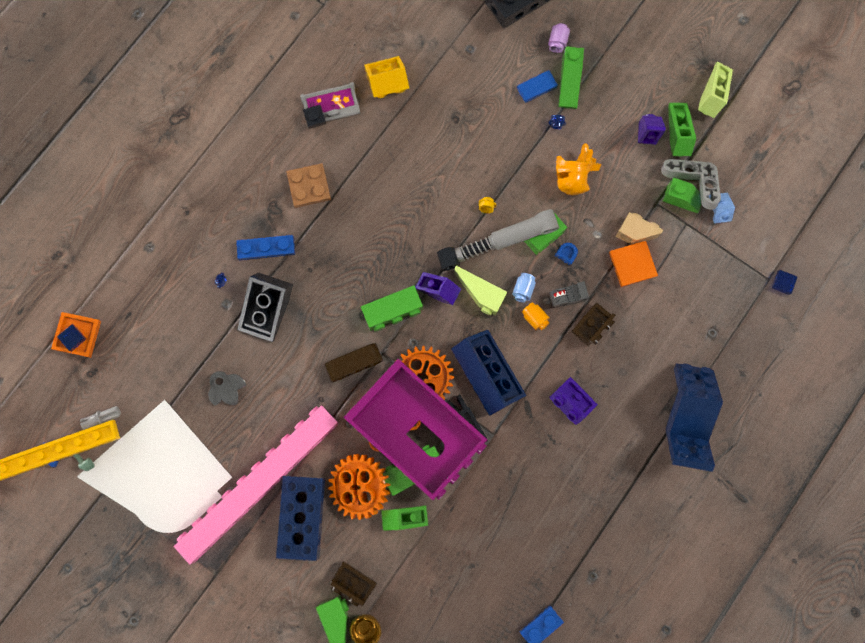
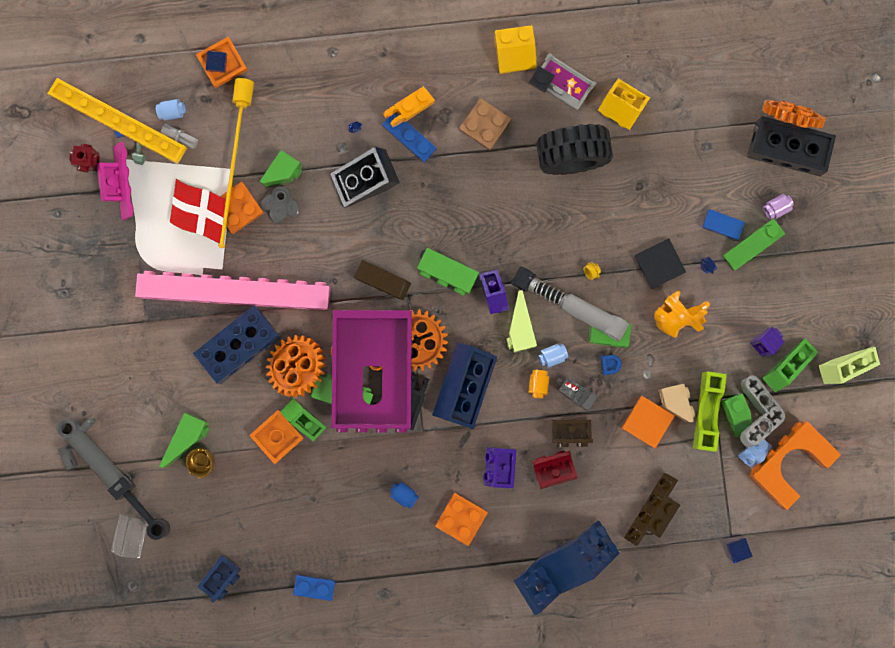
camera: 50 degrees right, 5 degrees up
dark brown bracket [329,561,377,607] -> none
none -> dark red brick [69,144,100,173]
none -> dark pink bracket [97,142,134,220]
none -> light blue brick [156,99,186,121]
none -> flag [170,78,254,248]
none -> orange plate [220,182,264,234]
none -> orange plate [249,410,304,464]
none -> bright green slope [260,150,302,187]
none -> light orange hinge [383,86,435,127]
none -> blue brick [389,481,419,509]
none -> orange plate [435,492,488,546]
none -> yellow slope [494,25,537,74]
none -> dark red bracket [533,451,578,490]
none -> black tyre [536,124,613,175]
none -> dark brown bracket [624,473,680,546]
none -> black tile [634,239,686,289]
none -> lime arch [693,371,727,452]
none -> orange arch [748,421,841,510]

